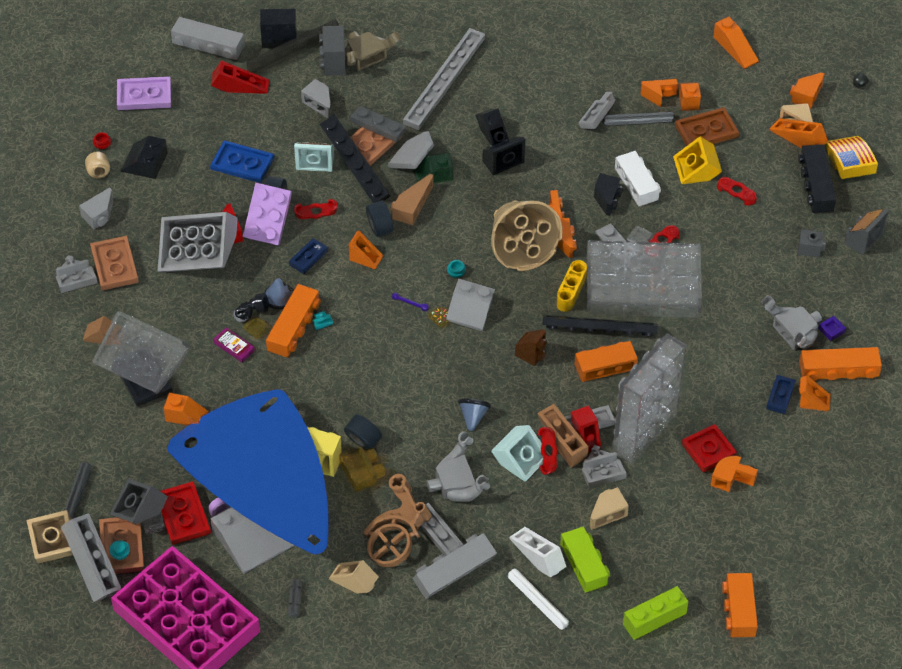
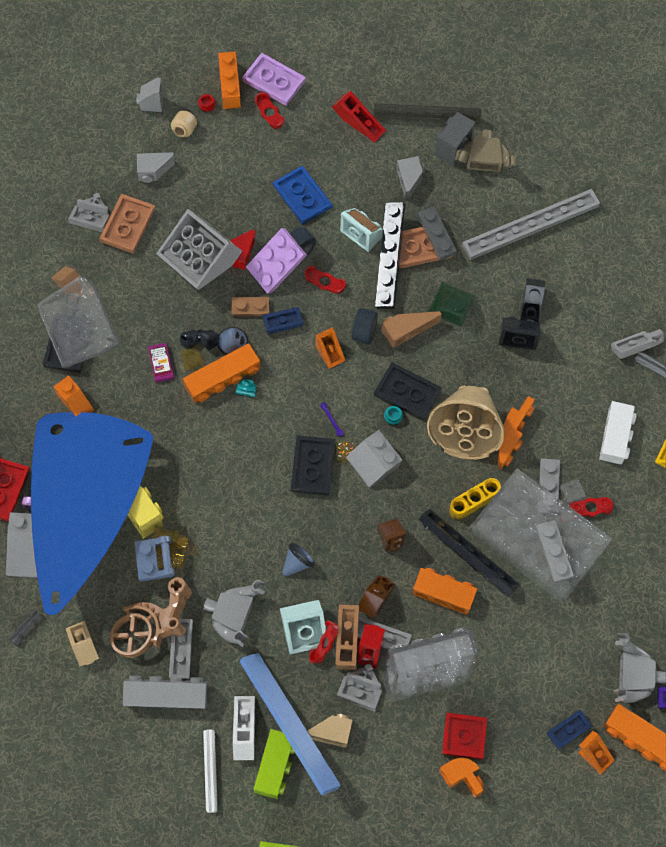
camera: 35 degrees right, 15 degrees up
black slope [121,136,168,179] -> none
light grey brick [171,17,245,60] -> none
black brick [260,9,297,49] -> none
black wheel [344,414,382,451] -> none
light grey tile [387,131,434,169] -> none
black slope [594,173,623,216] -> none
none -> sand blue plate [134,536,175,582]
none -> light grey slope [137,77,163,112]
none -> orange brick [218,52,241,109]
none -> medium nougat plate [232,297,269,317]
none -> medium blue tile [240,653,341,795]
none -> red piece [255,92,284,129]
none -> black plate [290,435,335,496]
none -> reddish brown slope [359,575,396,618]
none -> black plate [374,362,442,421]
none -> light grey plate [535,520,574,583]

